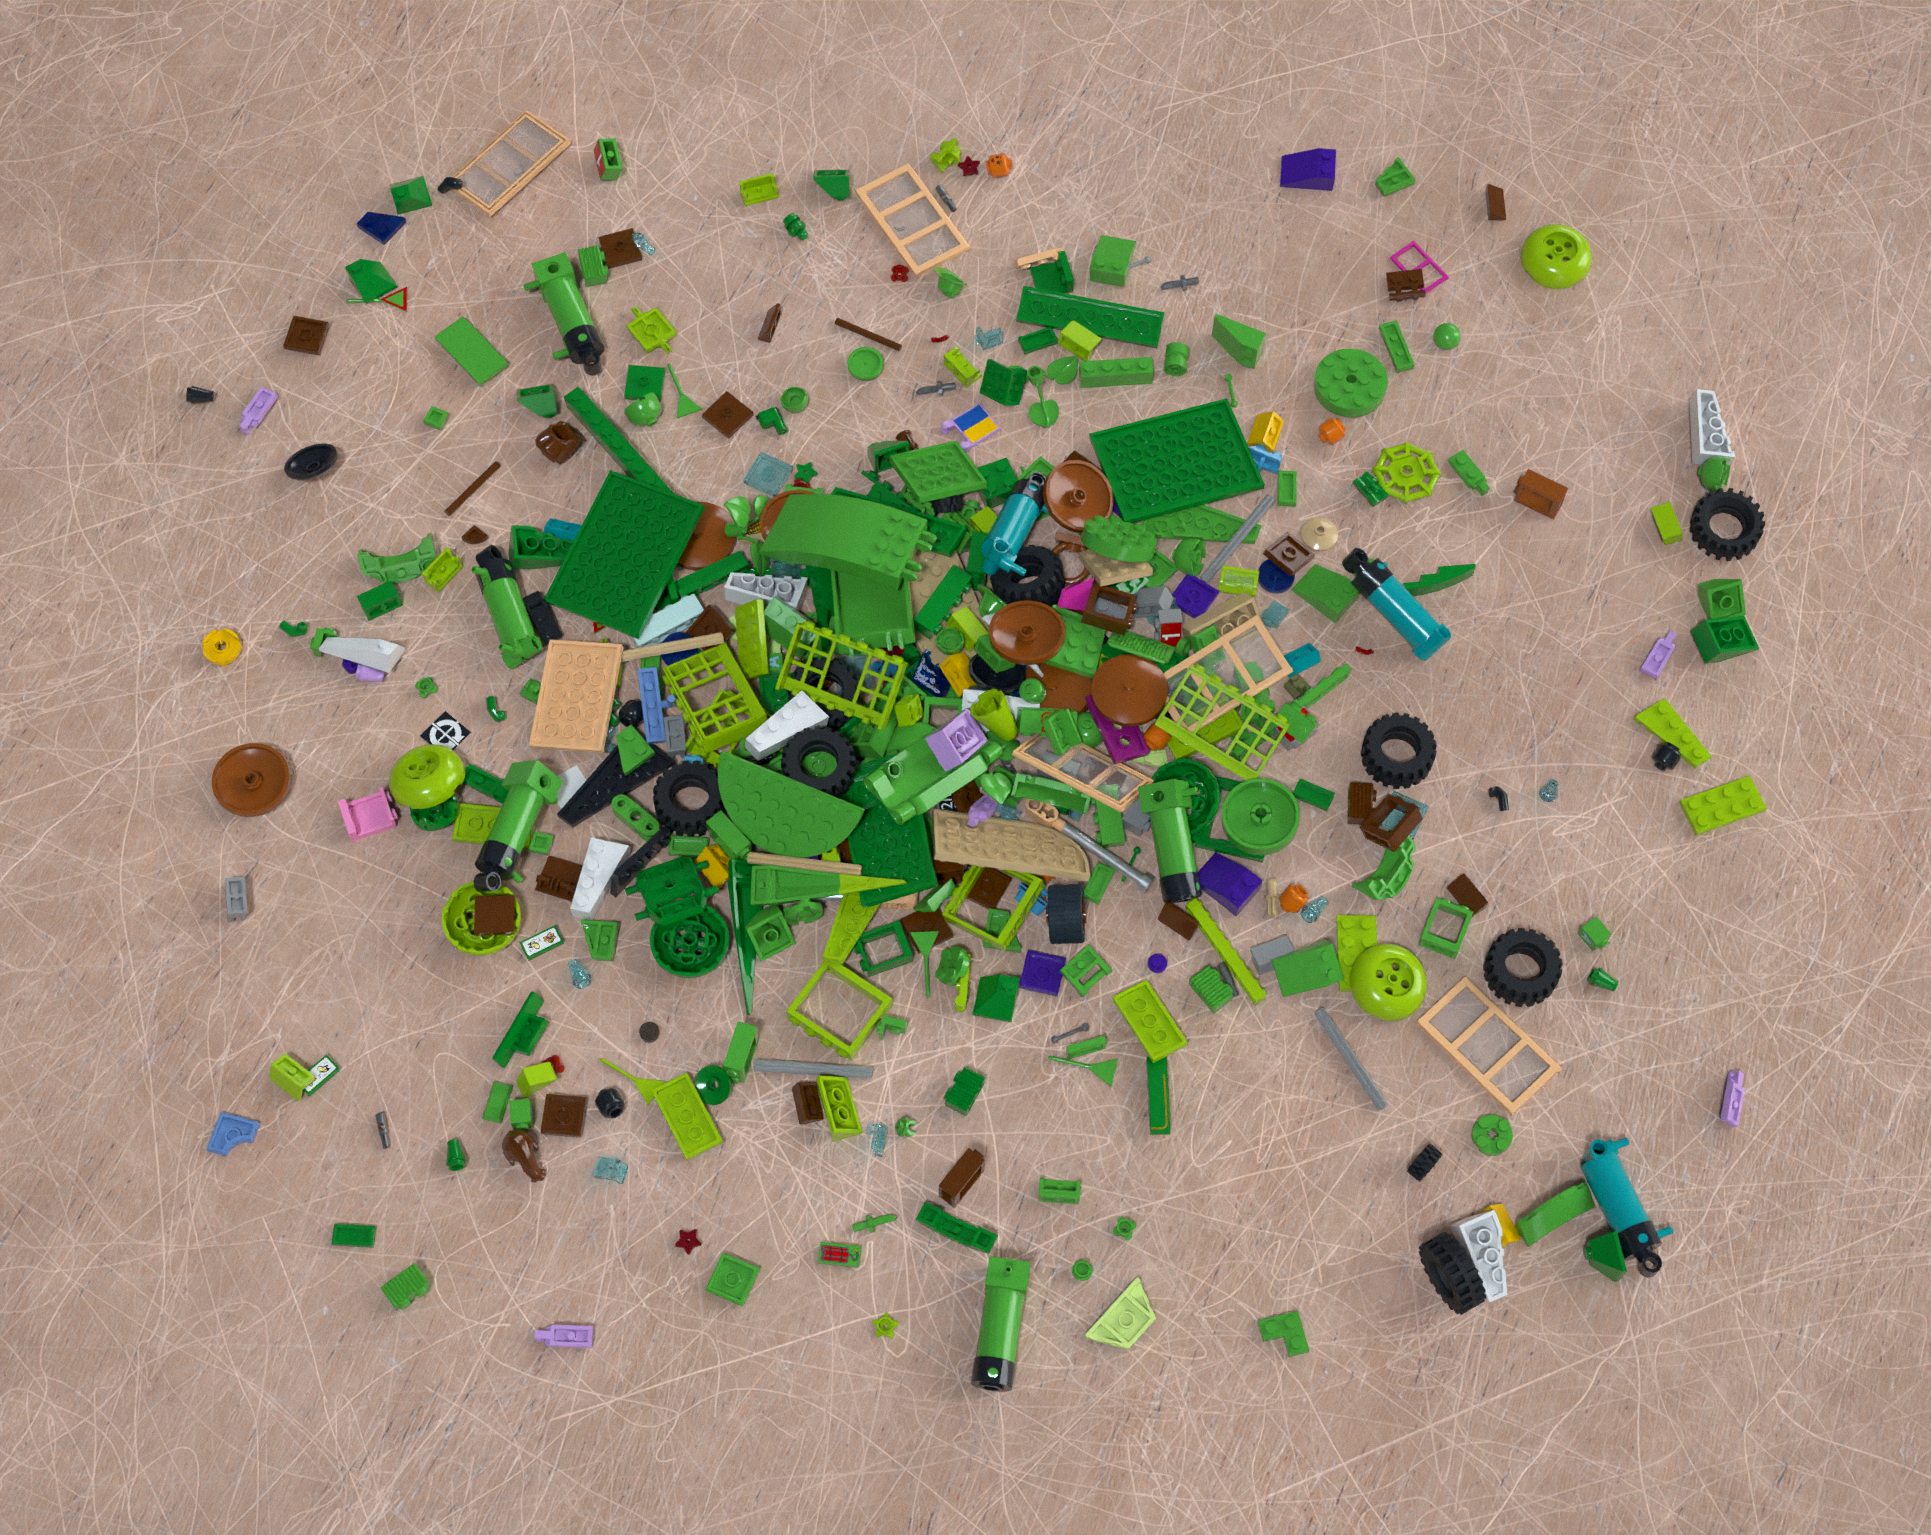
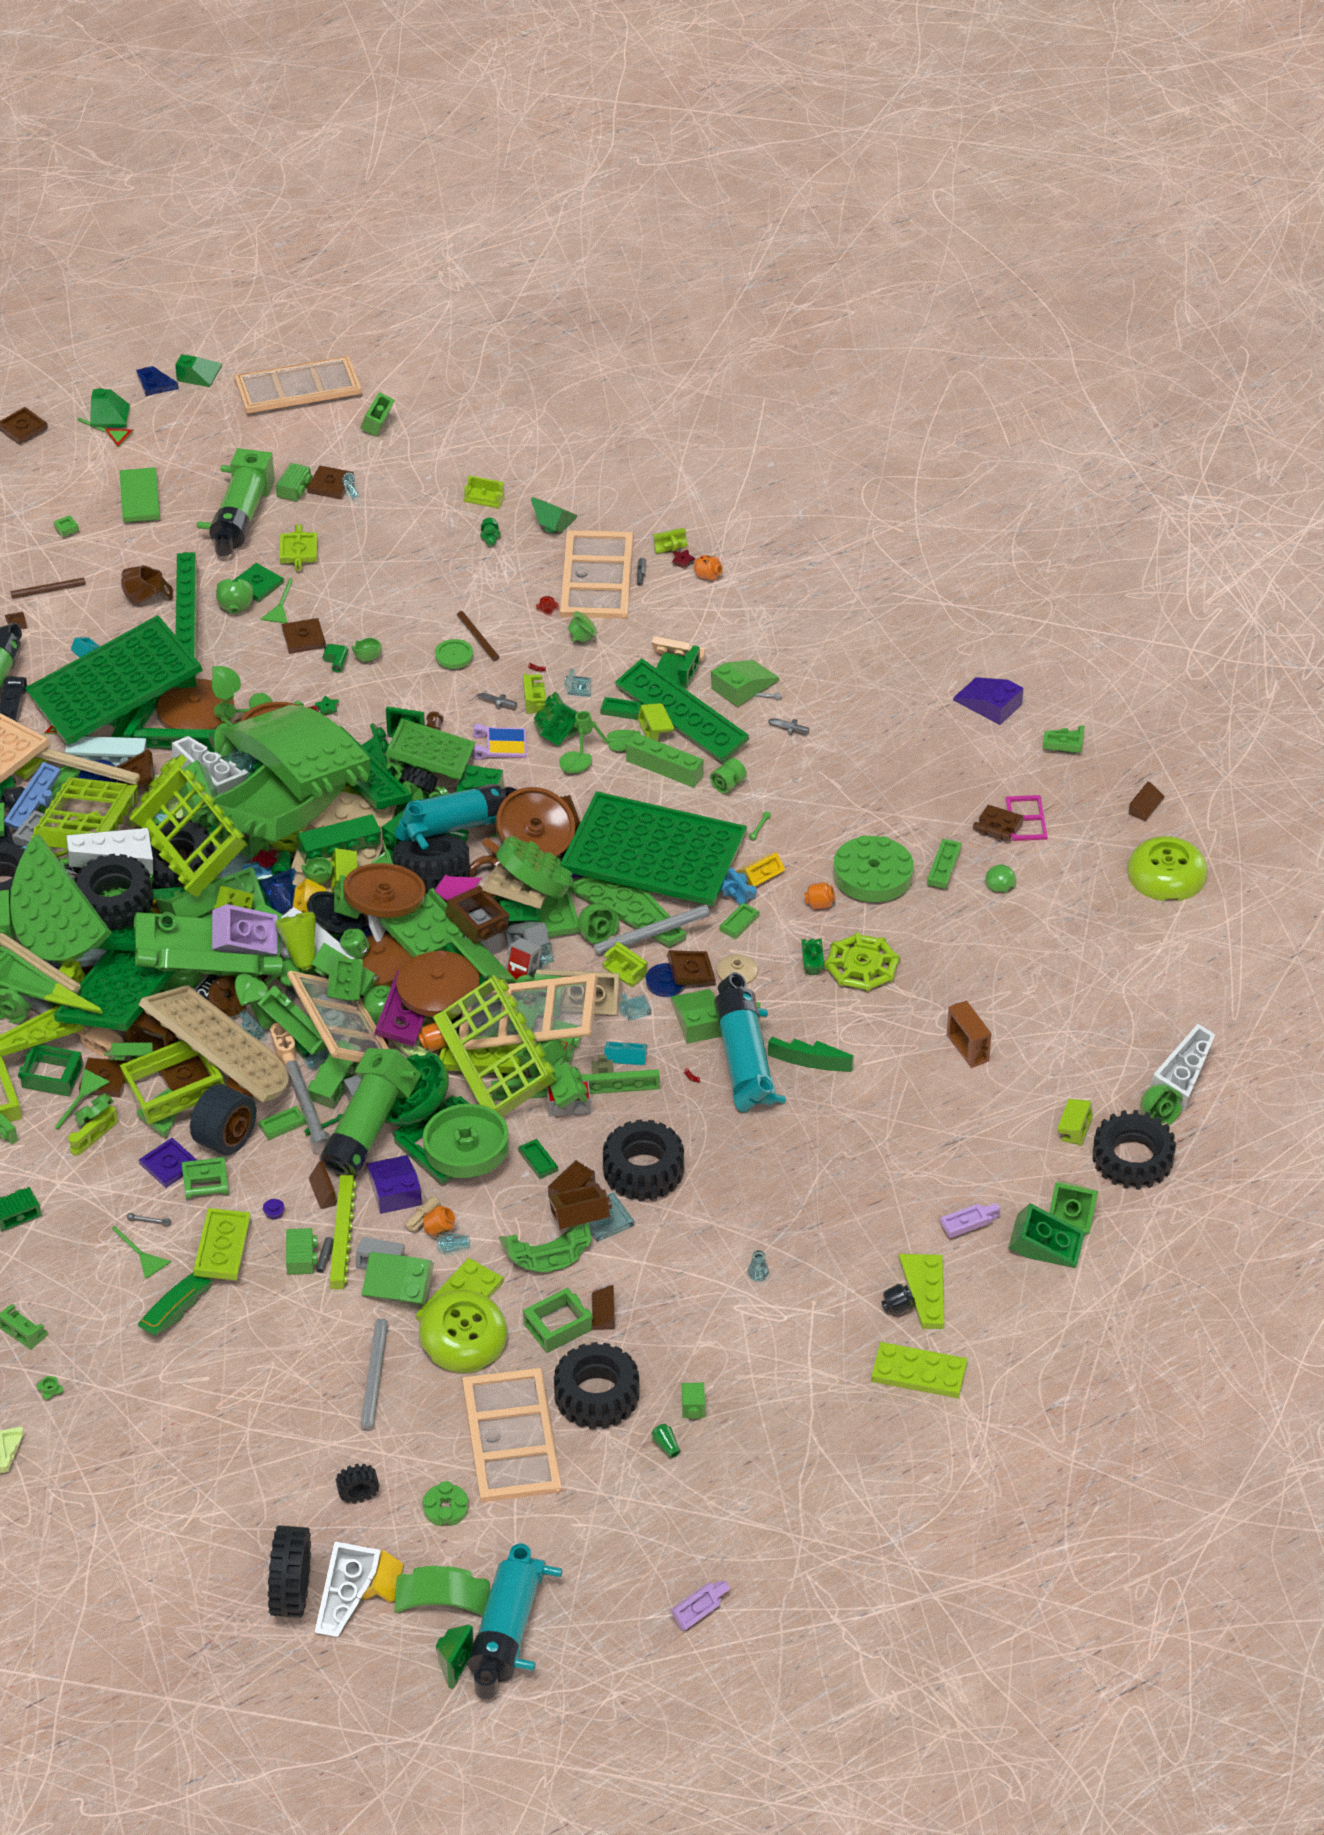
camera: 35 degrees right, 20 degrees down
black arm [437,177,463,194] -> none
green wedge [508,525,573,570] -> none
green slope [517,384,557,418] -> none
clear light blue plate [743,452,793,497] -> none
reddish brown slope [758,303,781,343] -> none
lavender hinge [967,793,1004,827] -> none
green slope [973,974,1019,1022] -> none
bright green tile [1066,1036,1107,1059] -> none
dark purple tile [1171,575,1219,618] -> none
bright green slope [1212,314,1266,369] -> none
bright green plate [1257,1311,1309,1357] -> none
bright green hinge [1448,450,1489,496] -> none
black arm [1488,786,1509,811] -> none

